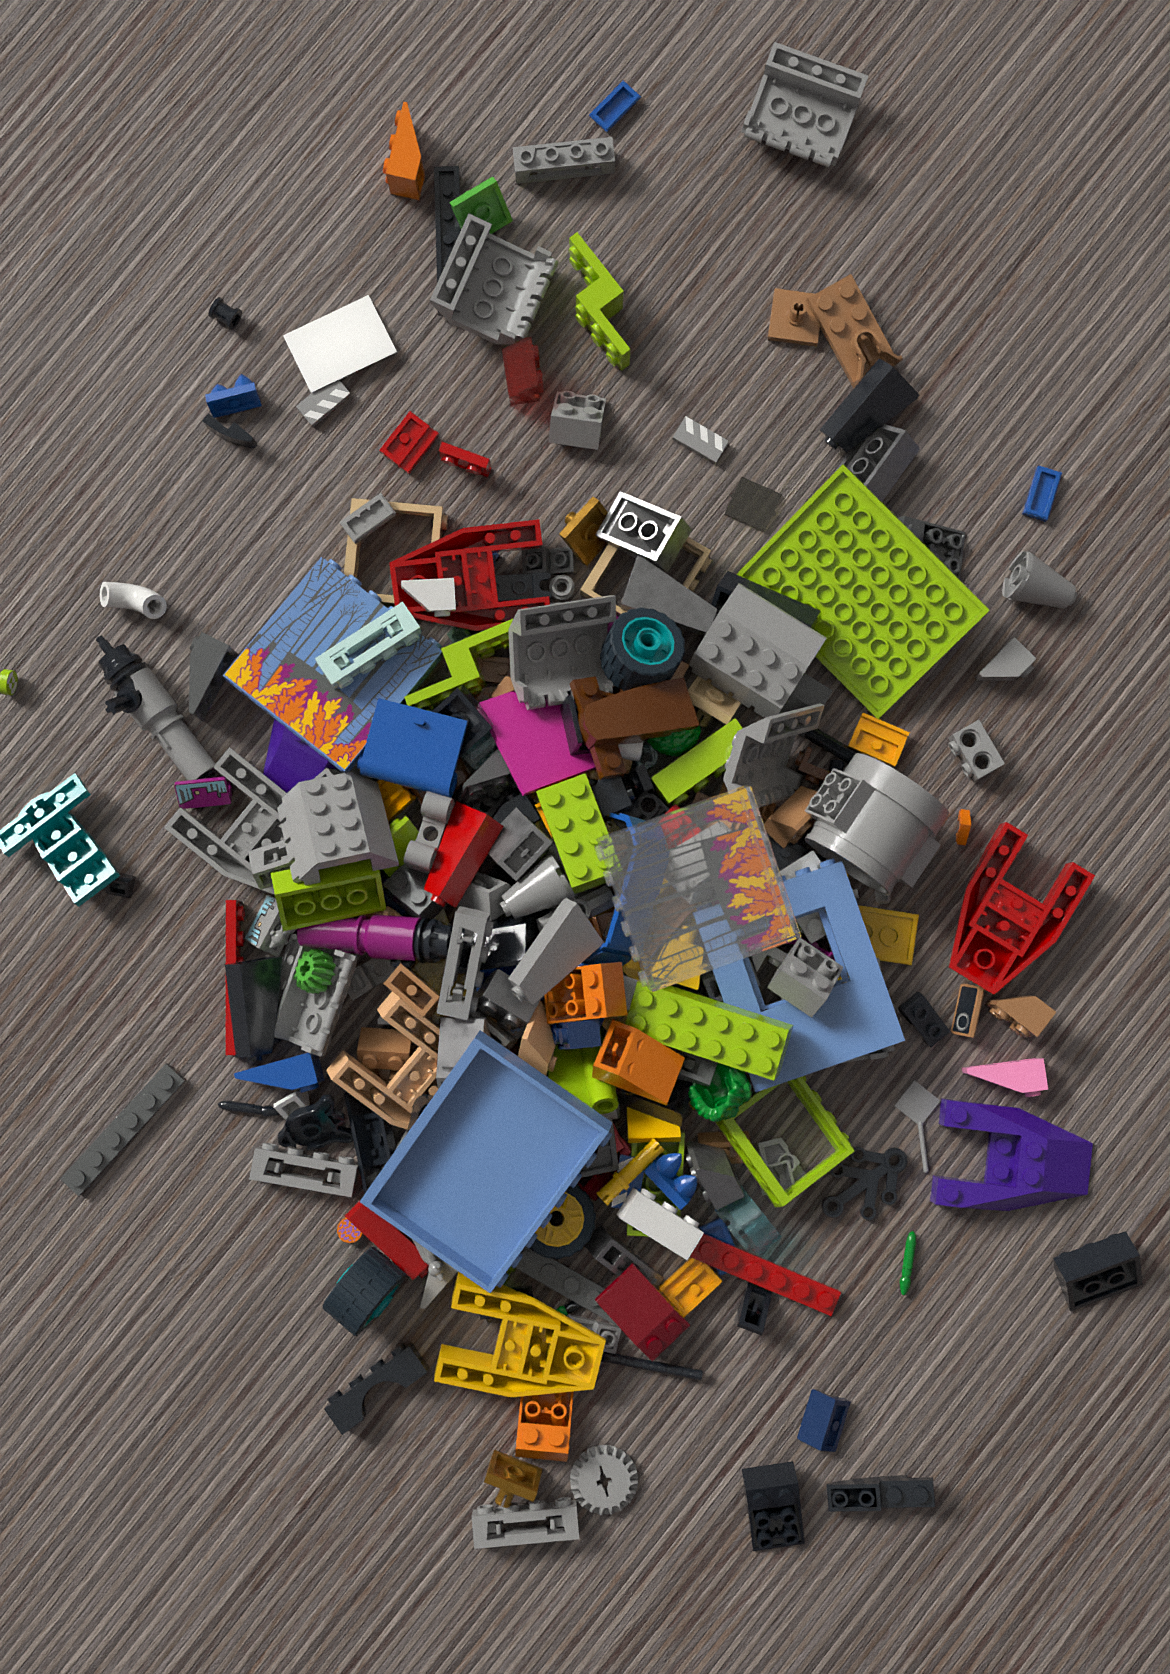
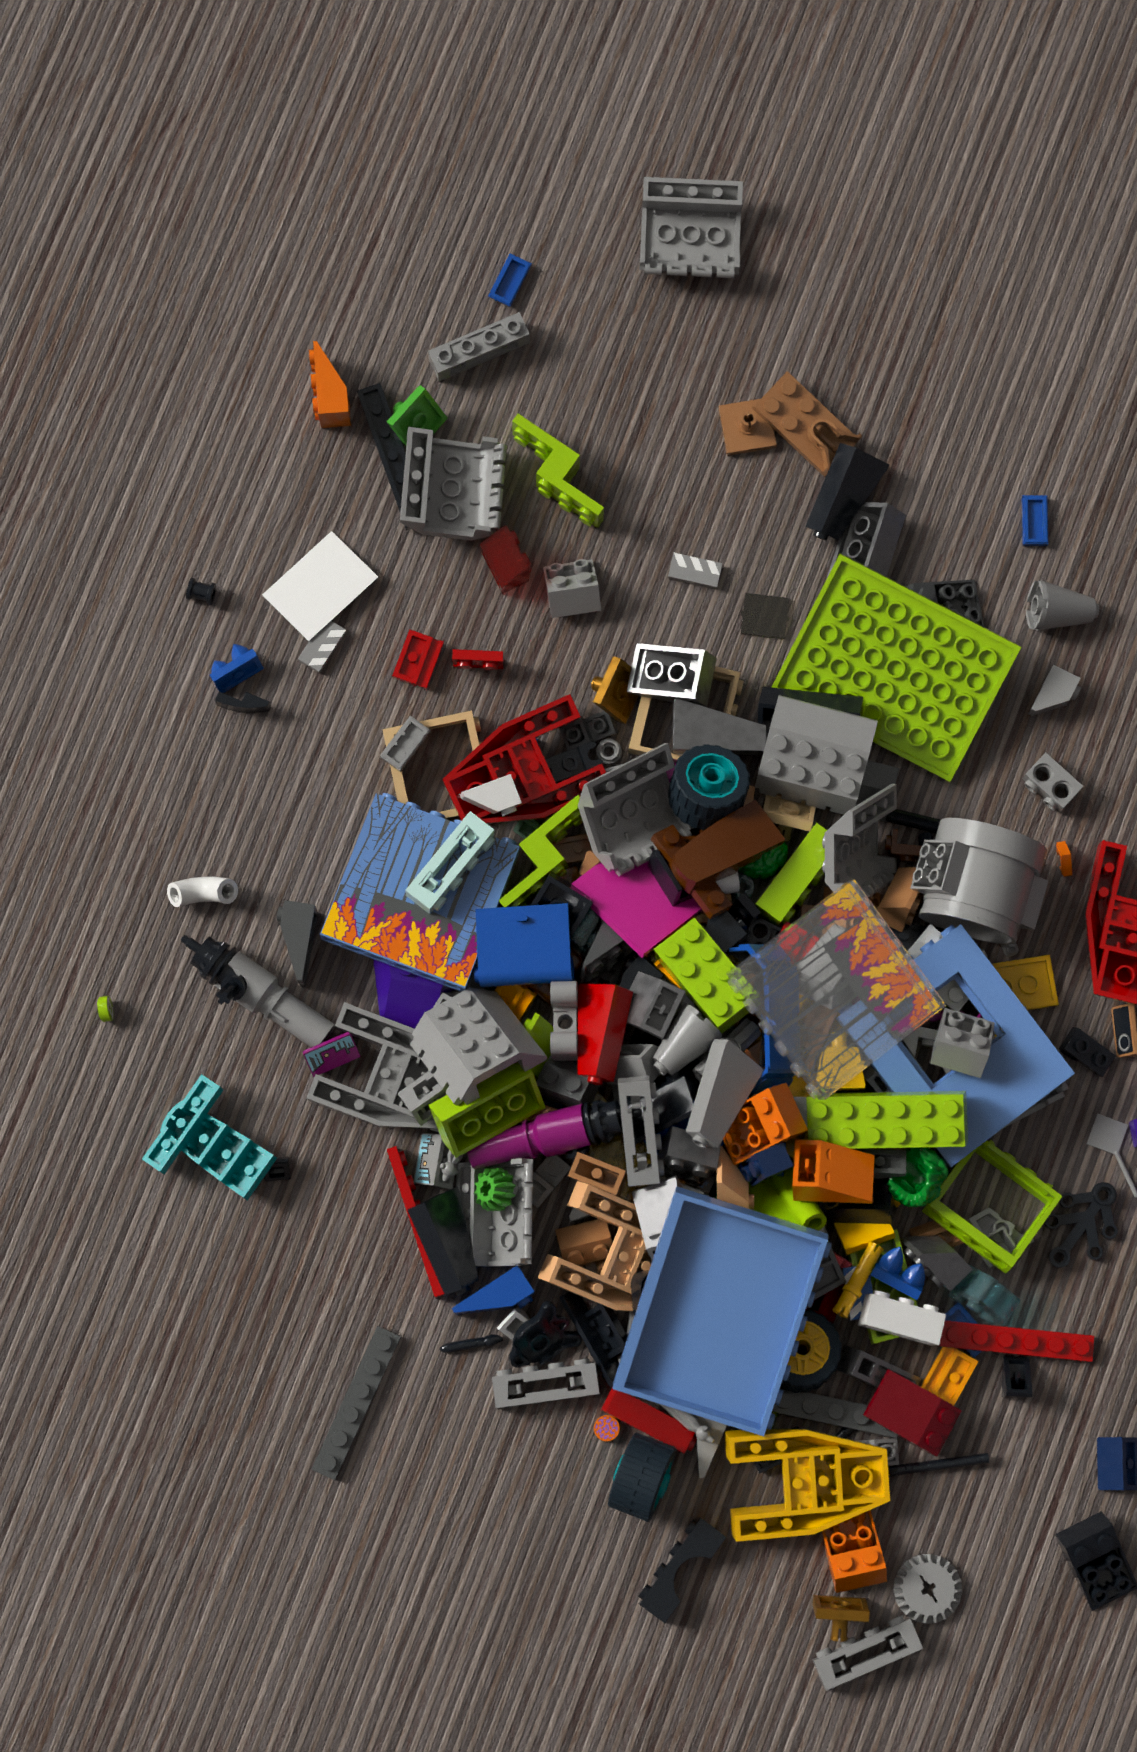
camera: 20 degrees left, 5 degrees down
light orange plate [848,713,910,767] -> none

